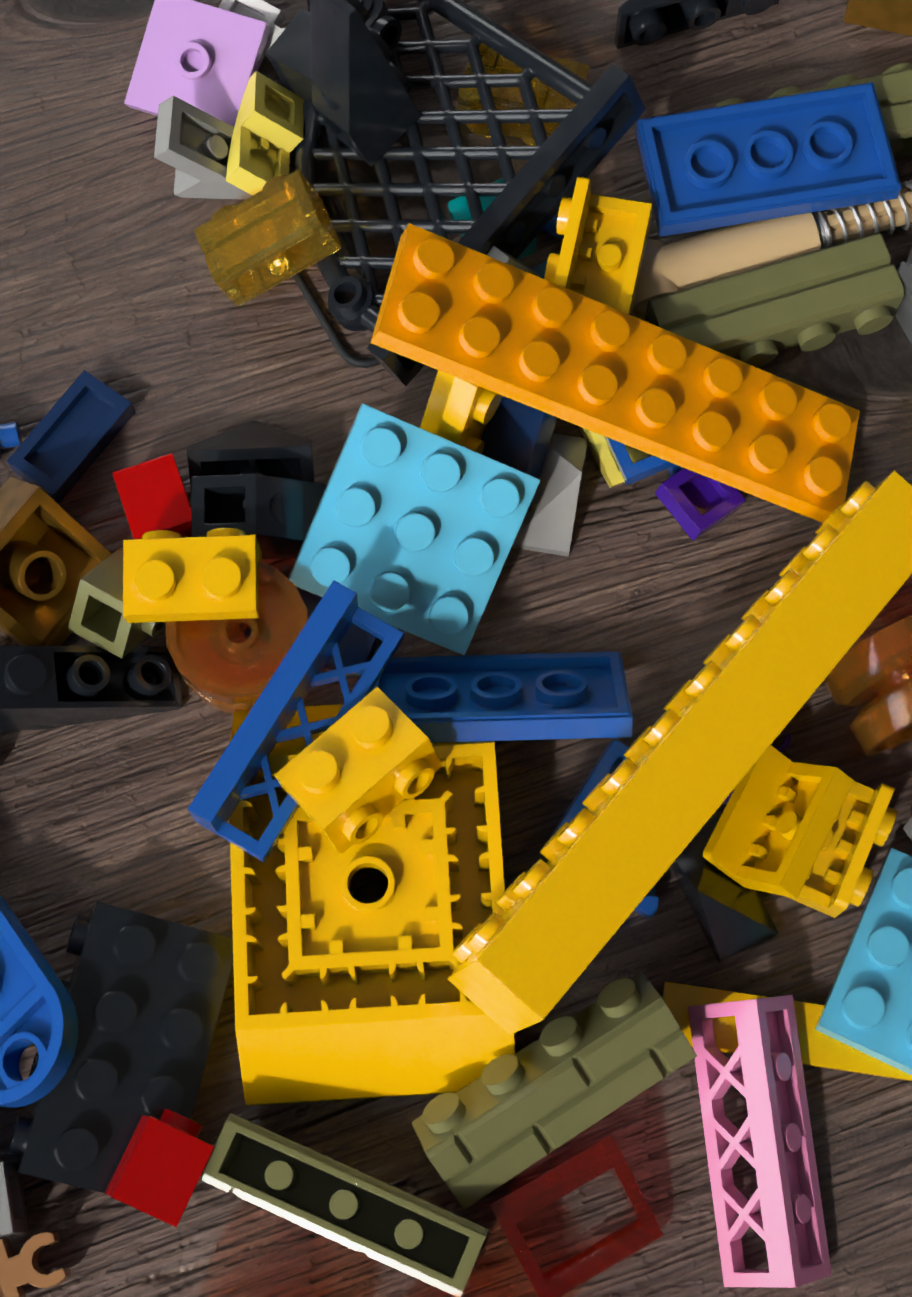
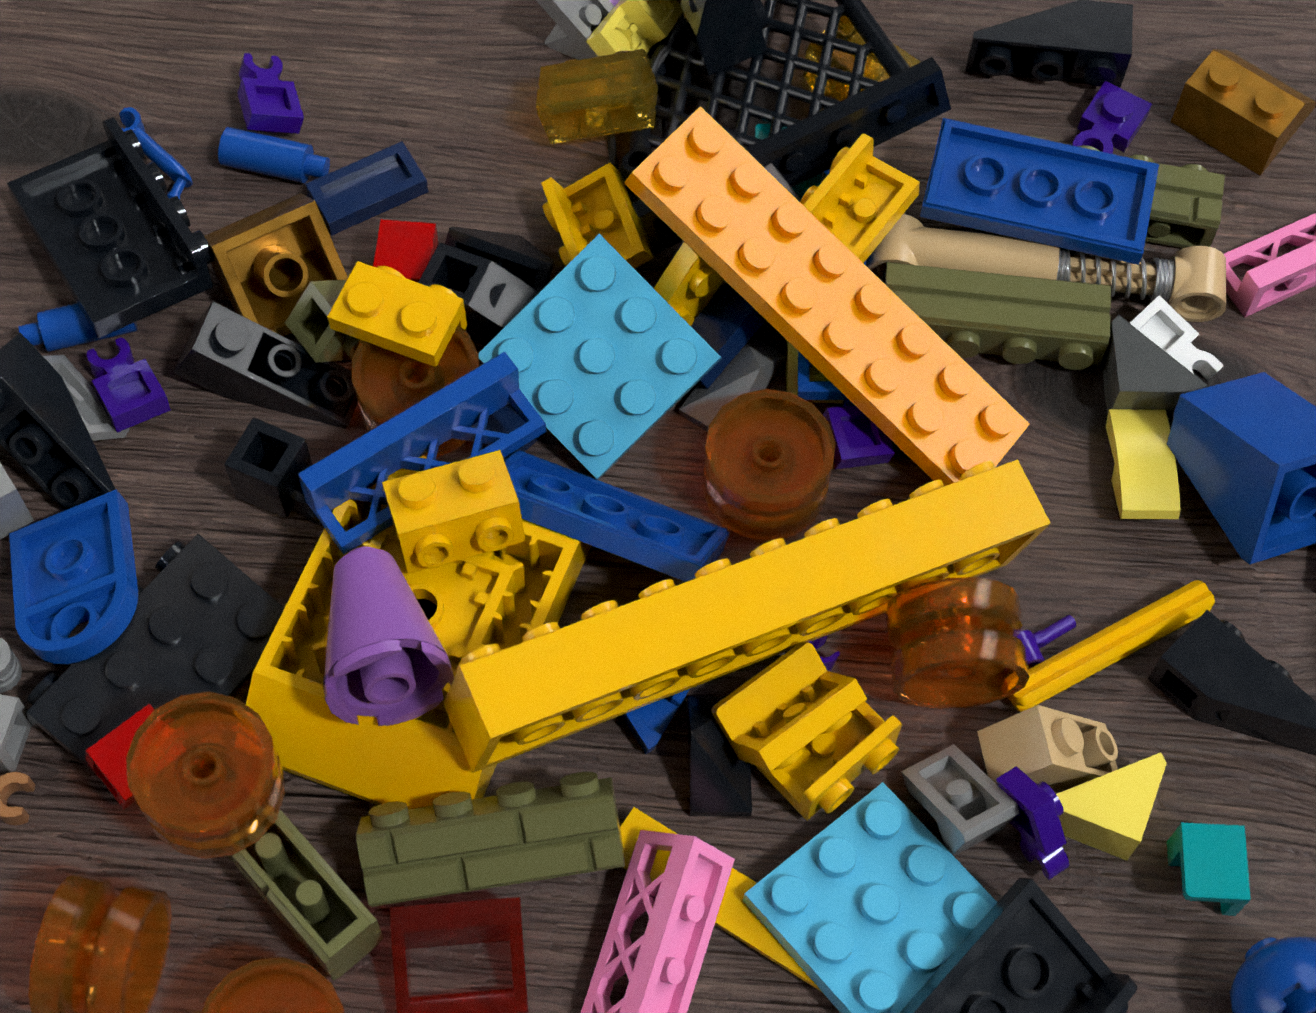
camera: 20 degrees right, 10 degrees down
none -> clear orange wheel [126,692,285,859]
none -> black brick [224,417,334,527]
none -> medium lavender cone [323,547,454,726]
none -> yellow bracket [541,162,653,269]
none -> clear orange wheel [702,389,836,541]
none -> dark purple plate [1072,81,1152,154]

